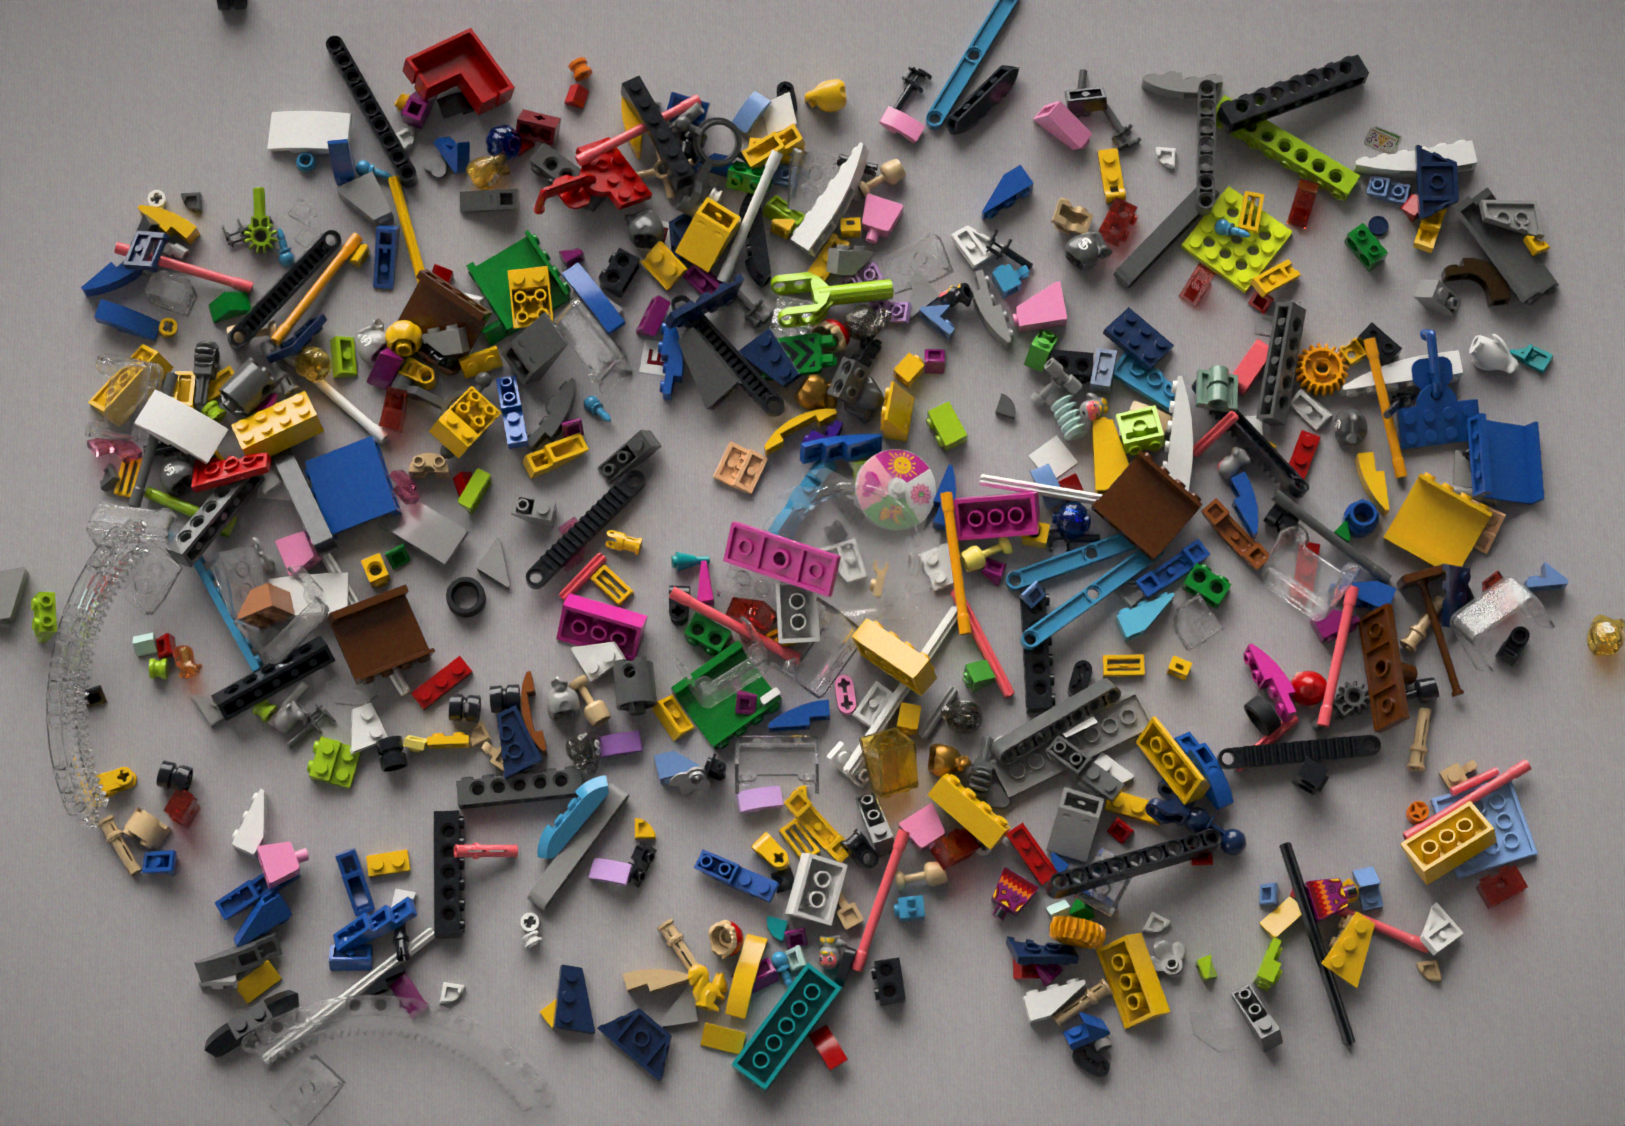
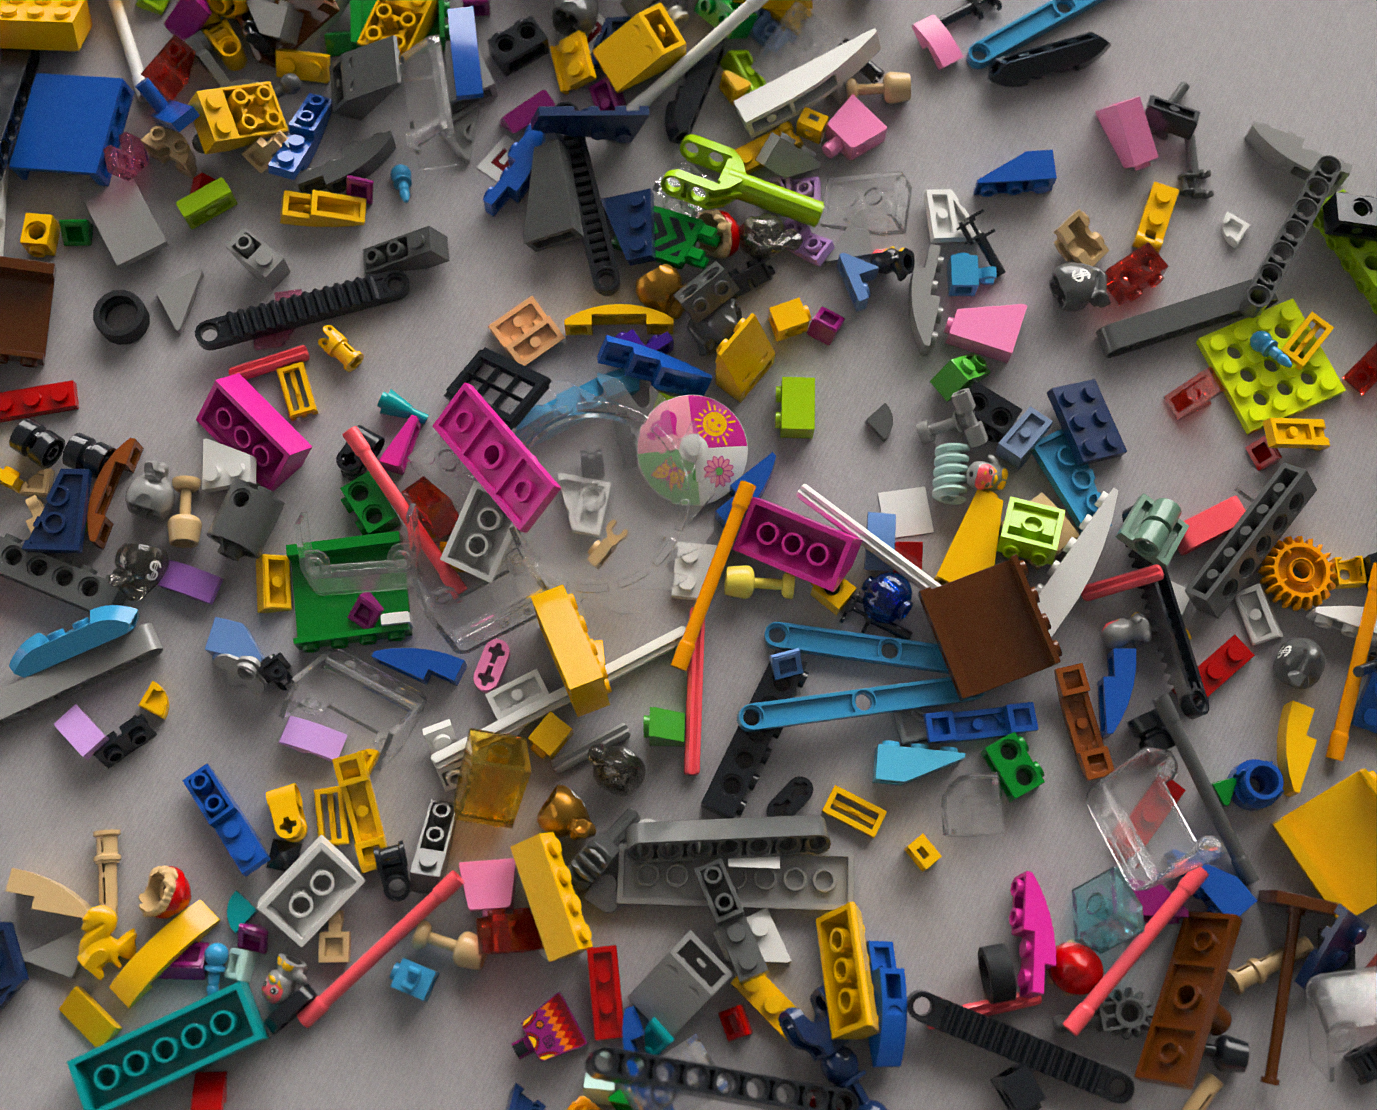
camera: 25 degrees right, 0 degrees up
dark grey piece [736,290,775,328] -> none
black brick [871,957,906,1006] -> none
magenta slope [981,558,1007,586] -> none
none -> blue piece [135,77,200,132]
none -> tan plate [241,131,288,173]
none -> black piece [444,347,552,430]
none -> teal tile [644,1017,675,1055]
none -> clear light blue slope [1072,866,1145,954]

